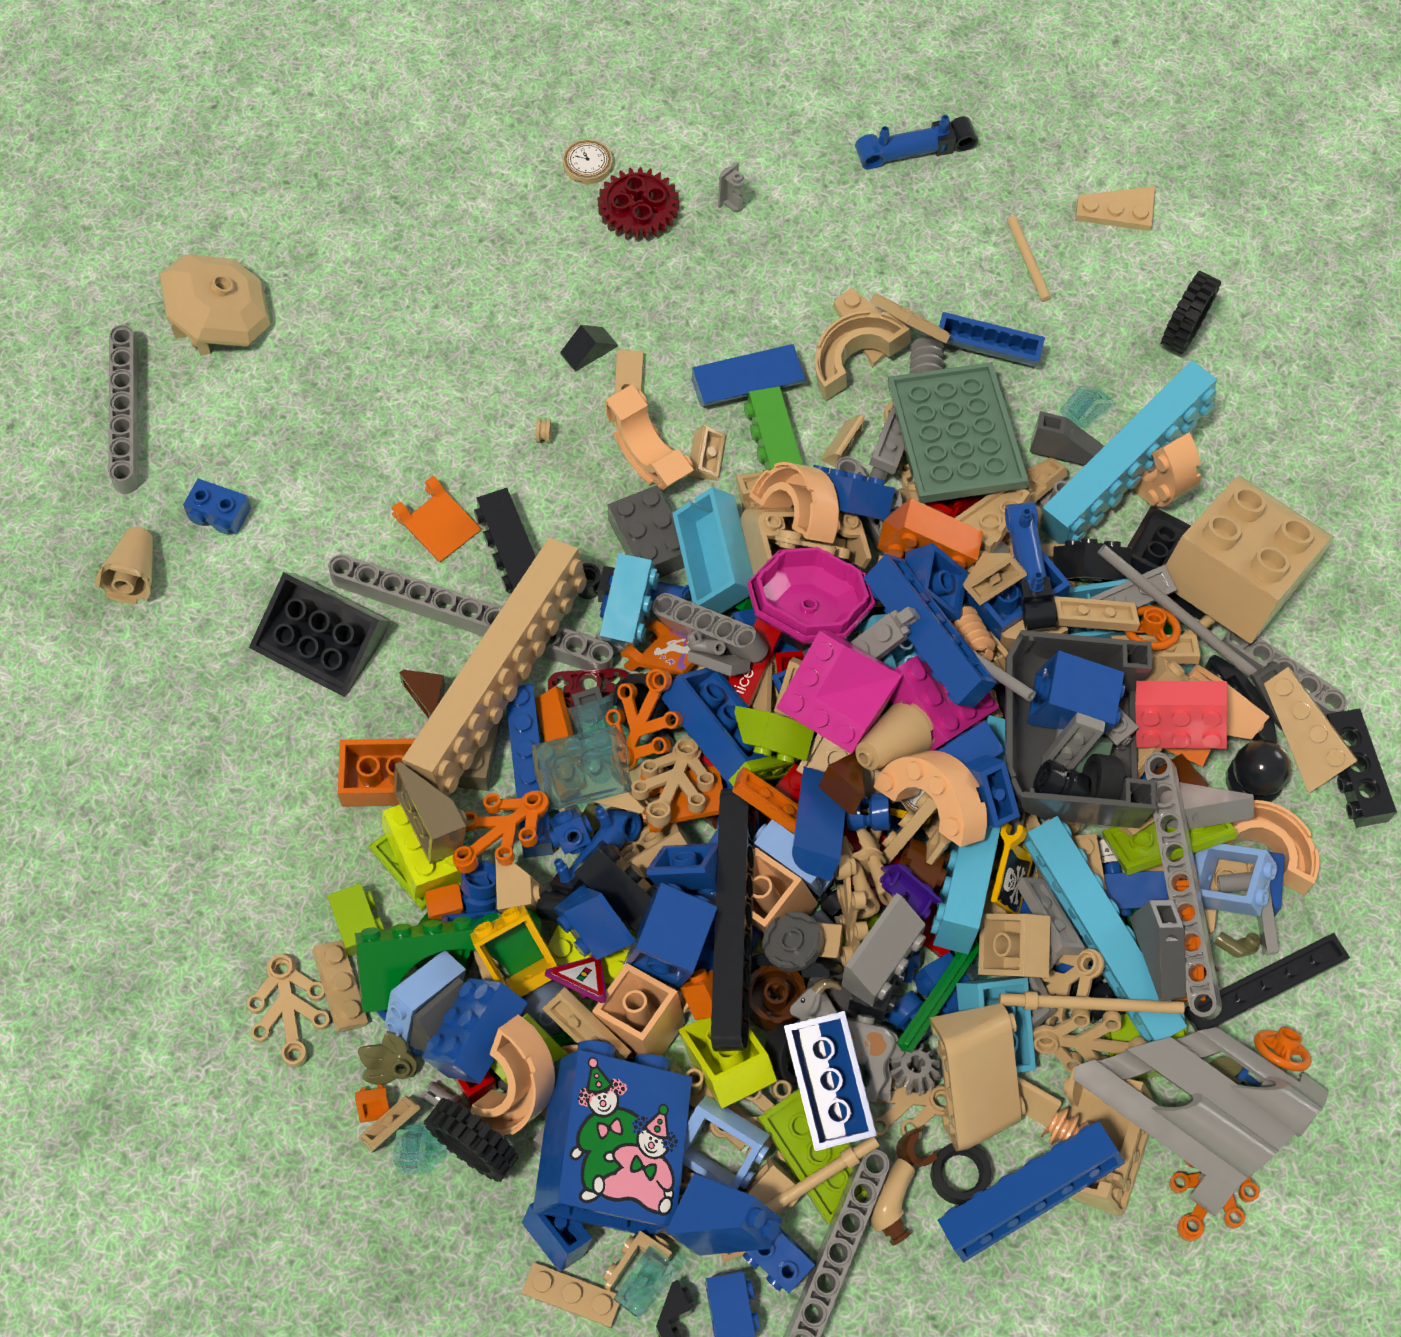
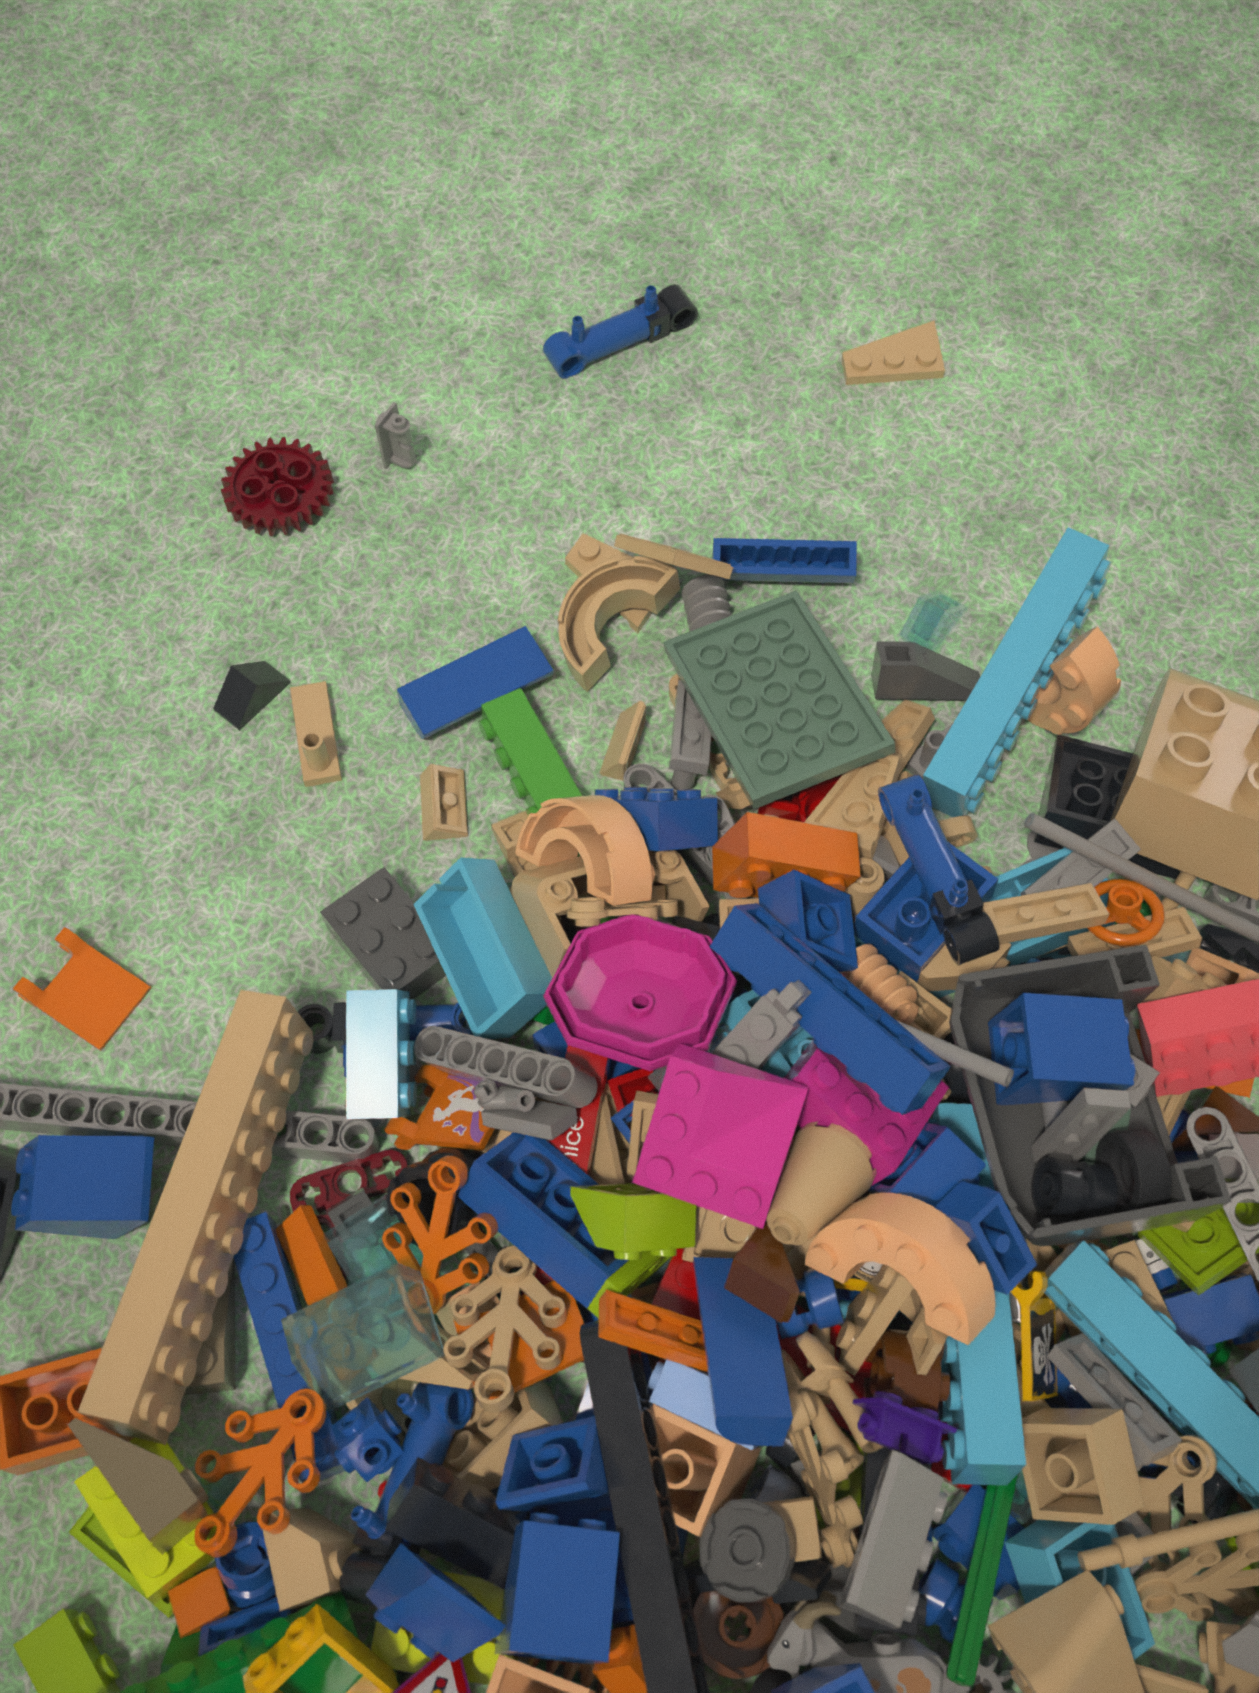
camera: 10 degrees left, 0 degrees up
reddish brown slope [399,669,445,719] -> none
black brick [474,488,536,593] -> none
tan bush [536,418,551,443] -> none
tile [563,139,613,184] -> none
light nougat brick [605,384,694,490] -> none
tan slope [963,553,1027,605] -> none
tan bar [1007,216,1051,302] -> none
black brick [1053,539,1132,584] -> none
black tyre [1160,271,1221,354] -> none
none -> blue slope [11,1135,154,1239]

